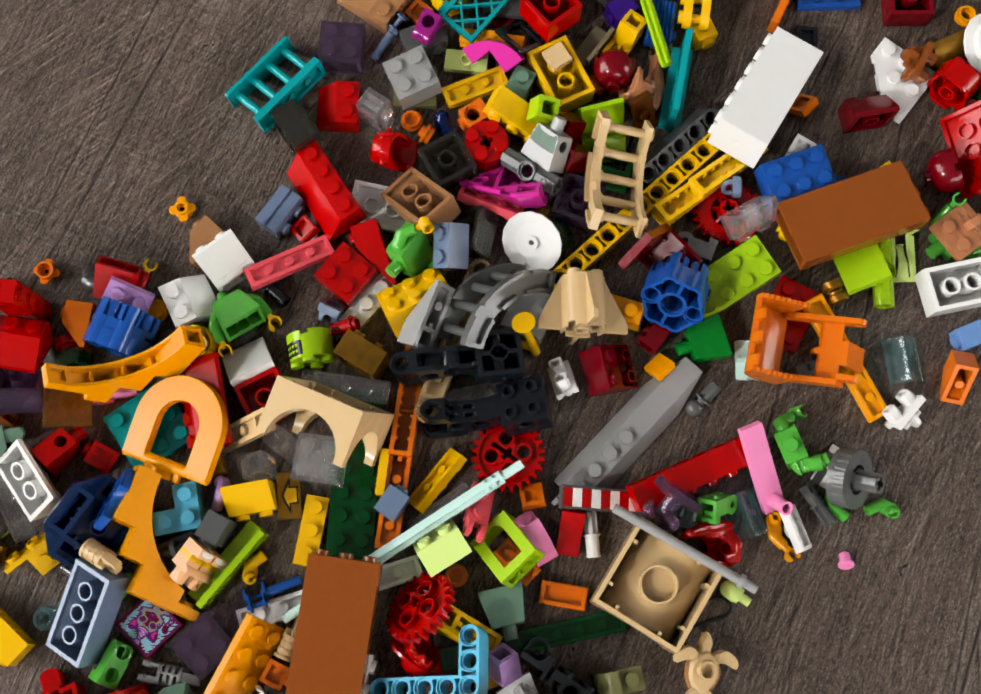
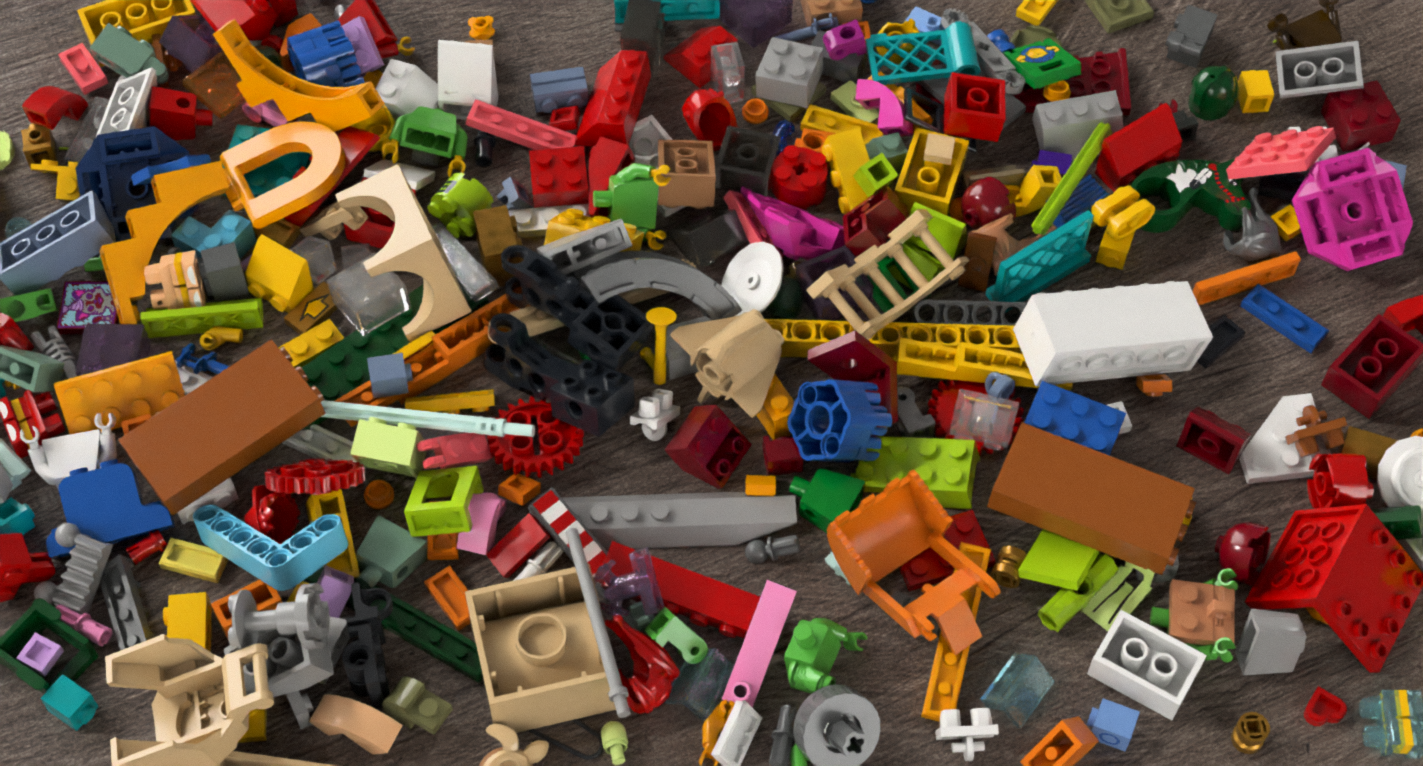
camera: 45 degrees right, 20 degrees down
tan hinge [79,538,123,575] -> none
red bracket [80,438,120,473] -> none
red pin [329,315,360,337] -> none
orange plate [417,123,436,144] -> none
sand blue brick [433,222,469,270] -> none
dark grey piece [500,147,564,196] -> none
light grey torso [521,115,573,173] -> none

